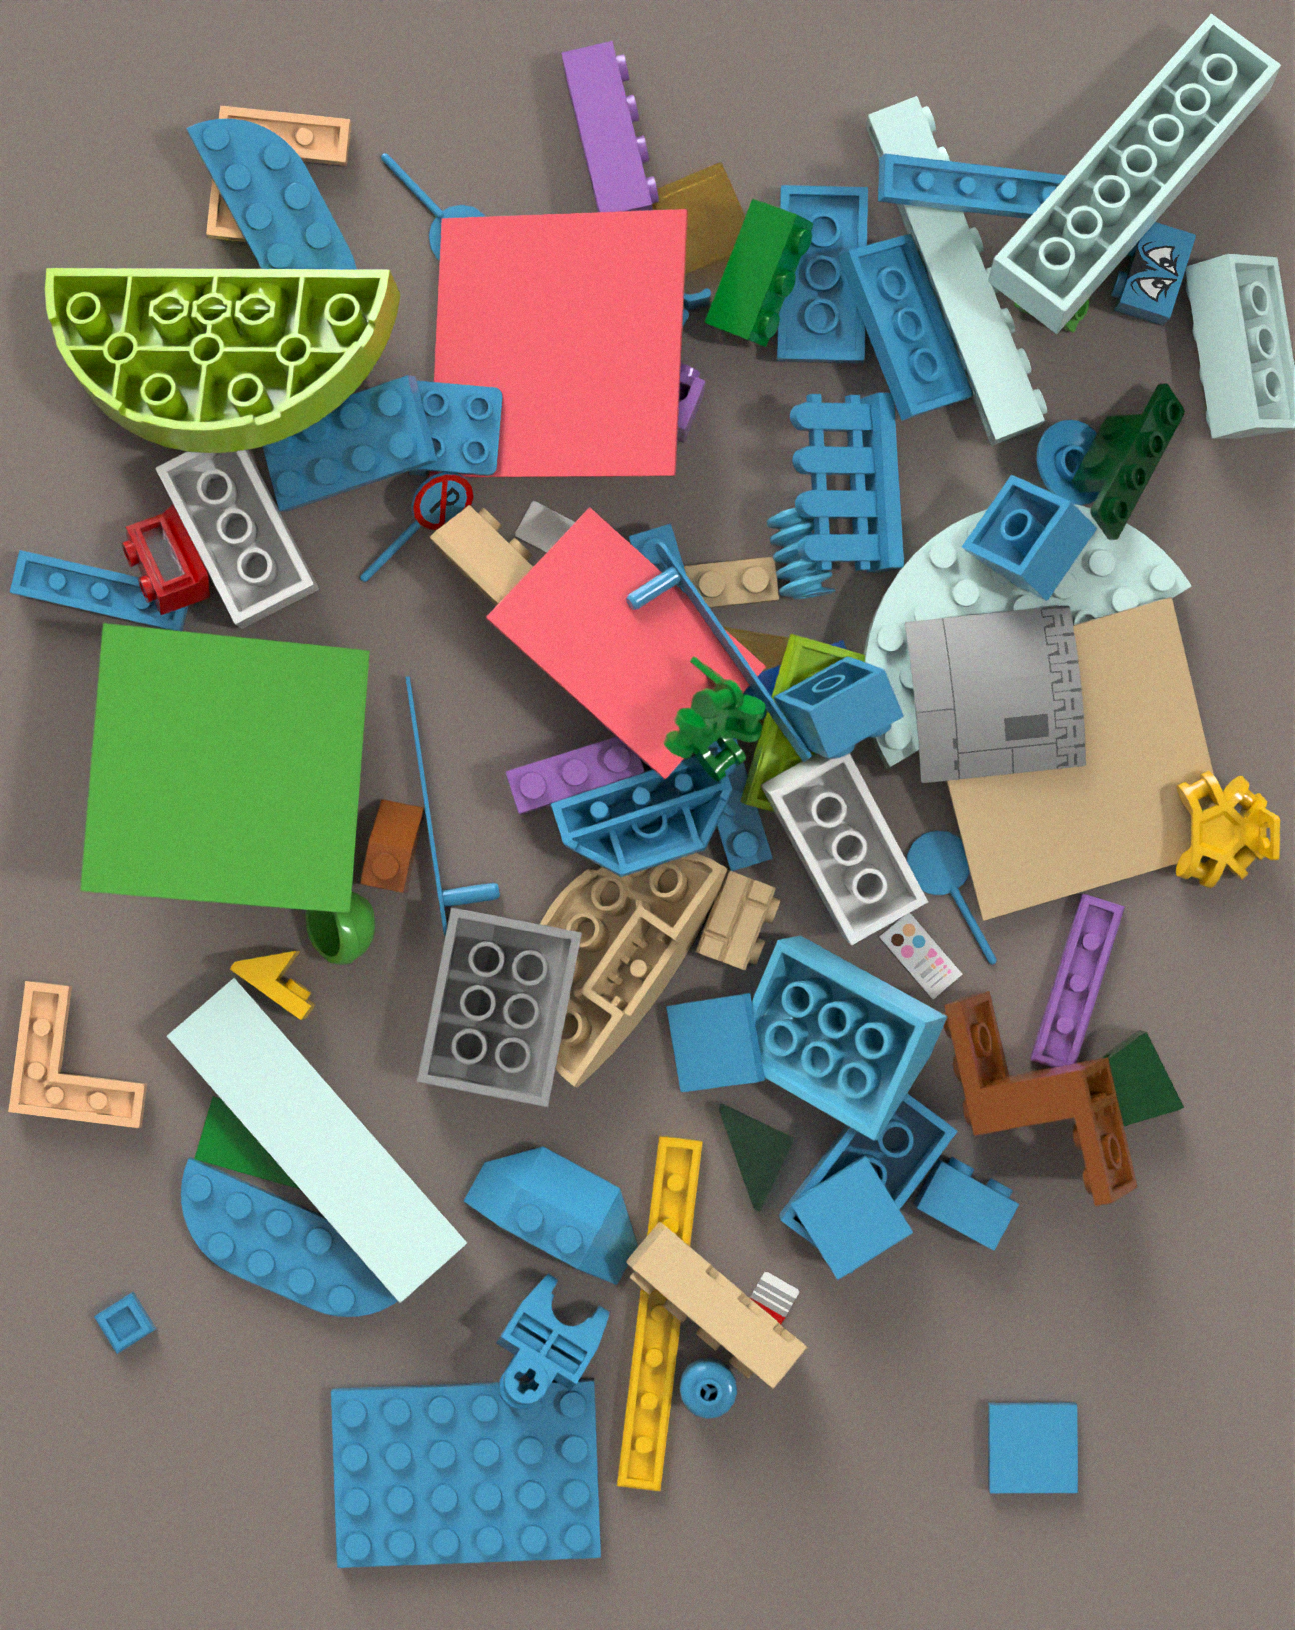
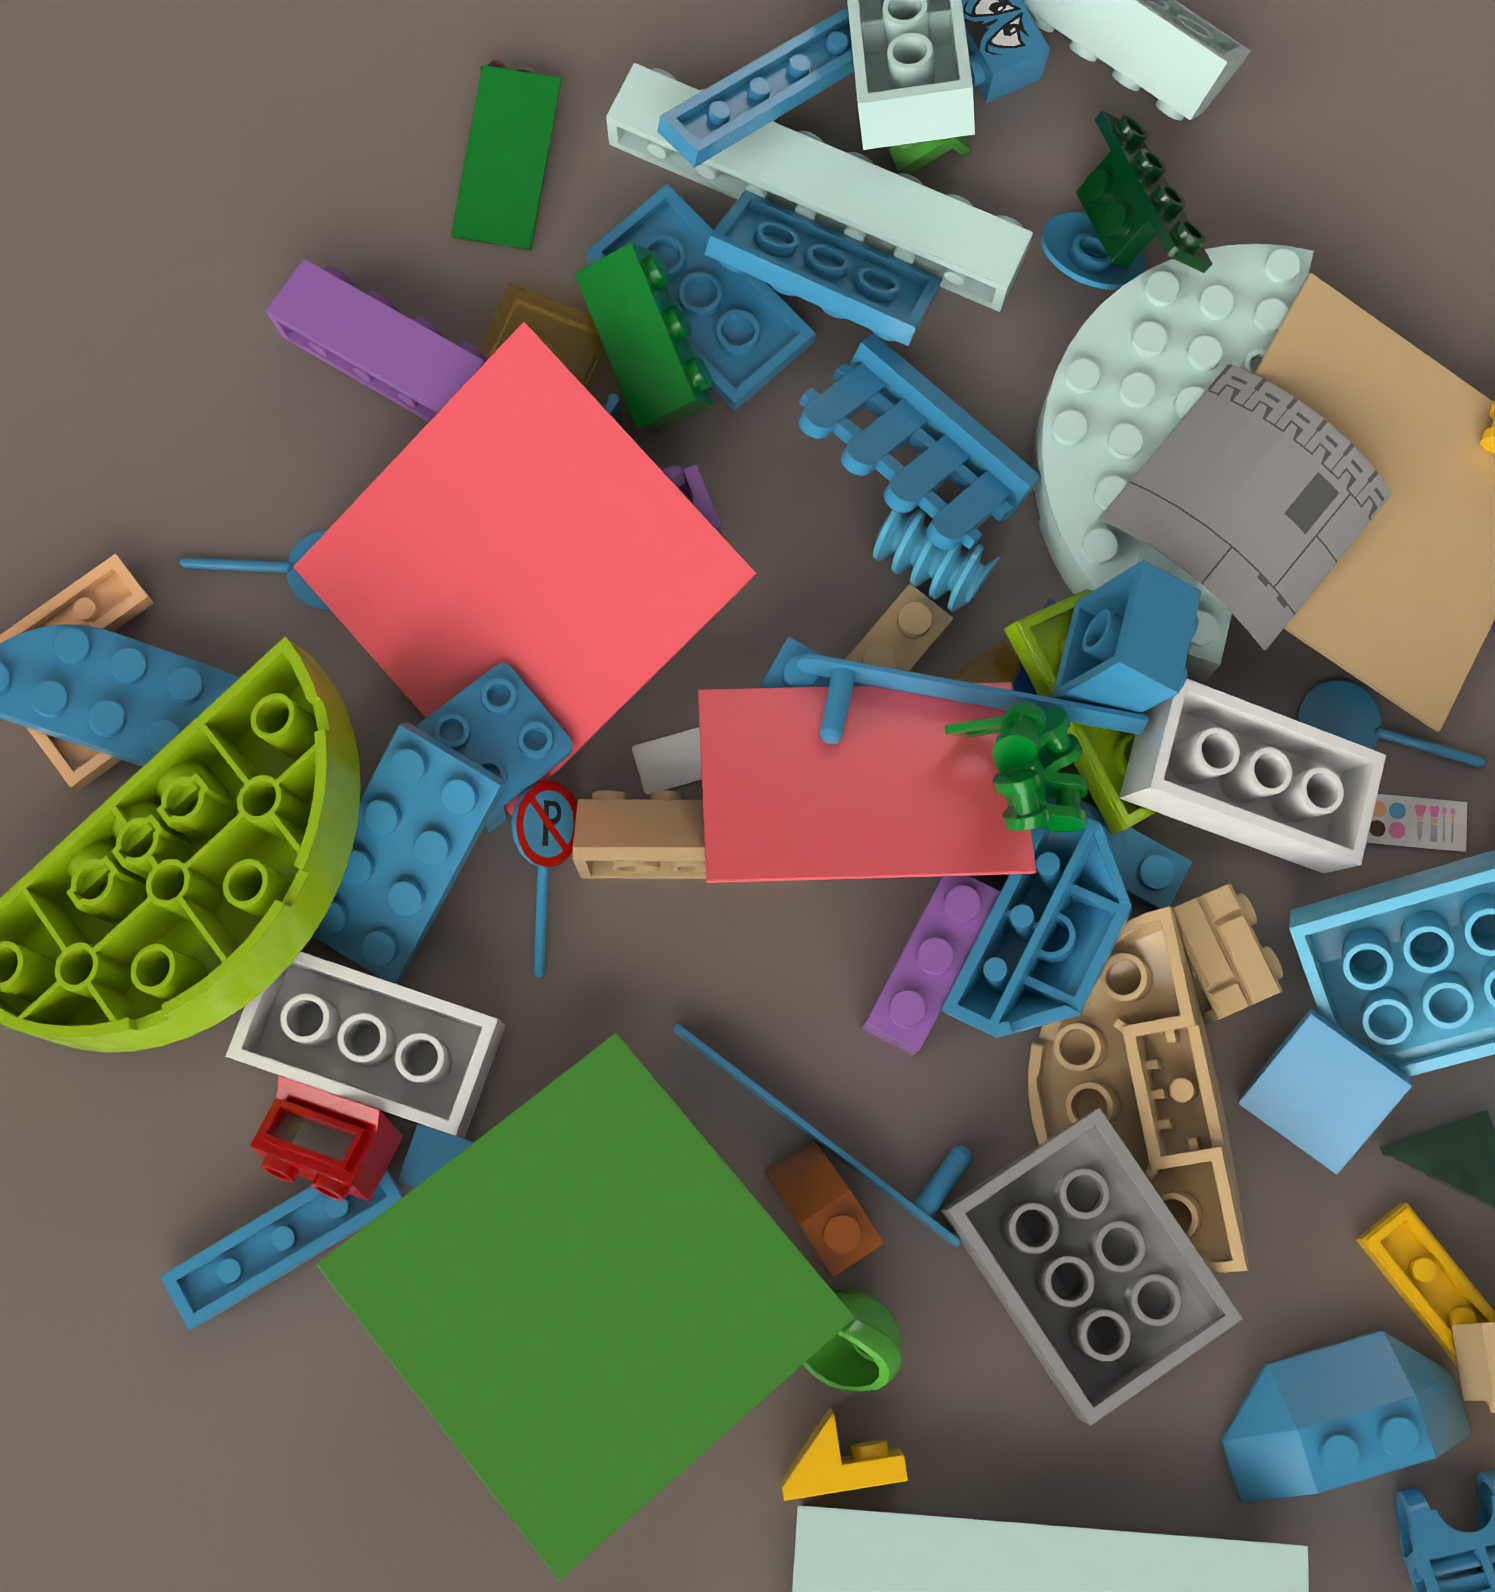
camera: 50 degrees left, 10 degrees down
dark azure slope [962,474,1097,601] -> none
none -> dark azure tile [397,1124,474,1187]
none -> green piece [451,60,562,251]

